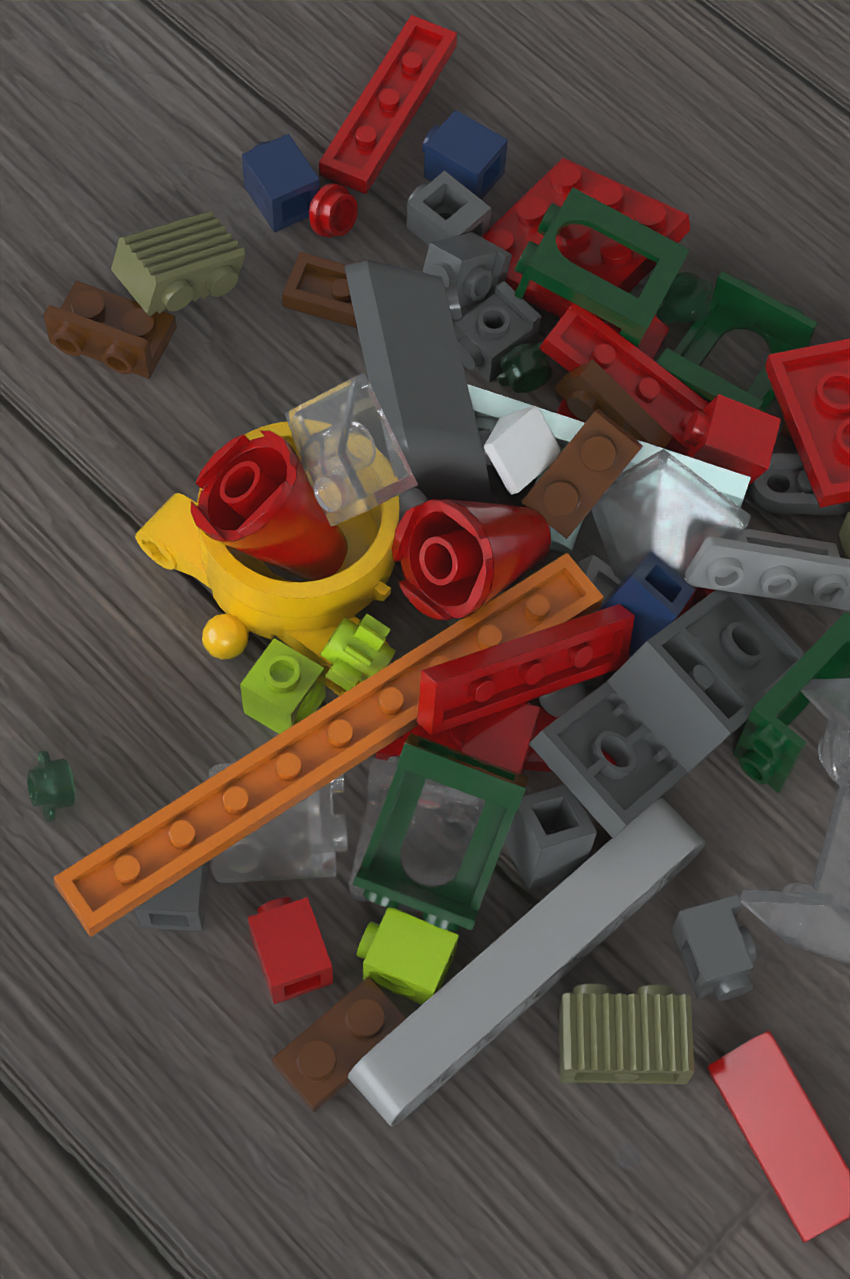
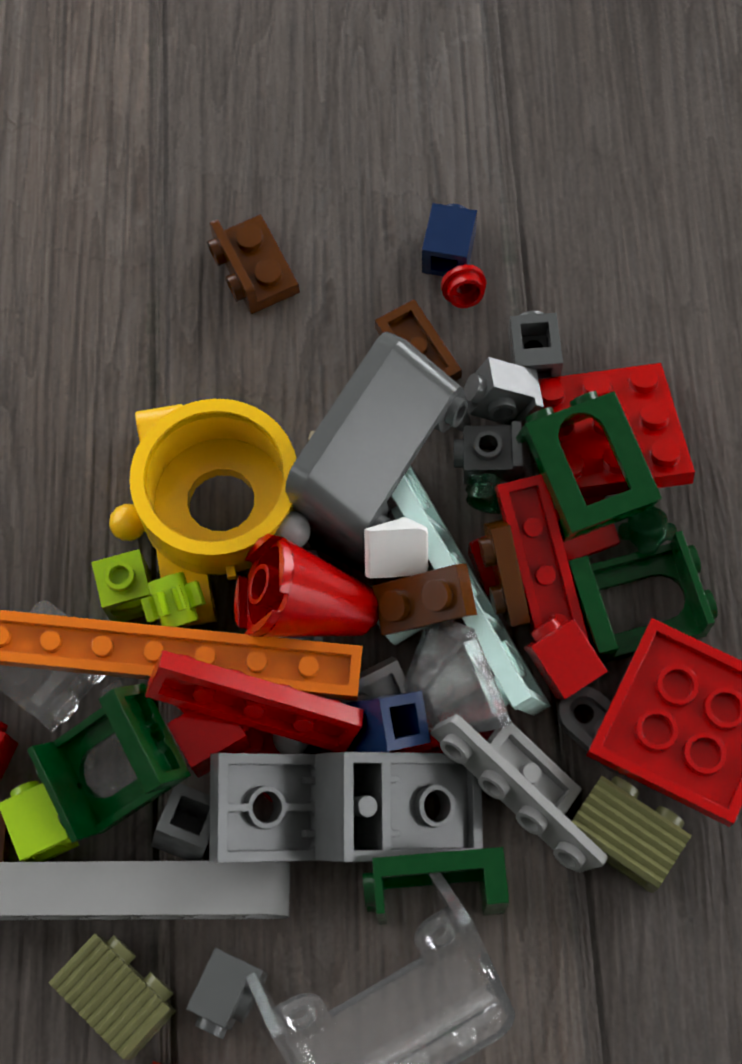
camera: 50 degrees right, 5 degrees up
olive brick [111,211,245,317] -> none
red cone [190,430,348,581] -> none
clear slope [285,372,418,527] -> none
red plate [319,15,457,194] -> none
dark blue brick [422,110,508,200] -> none

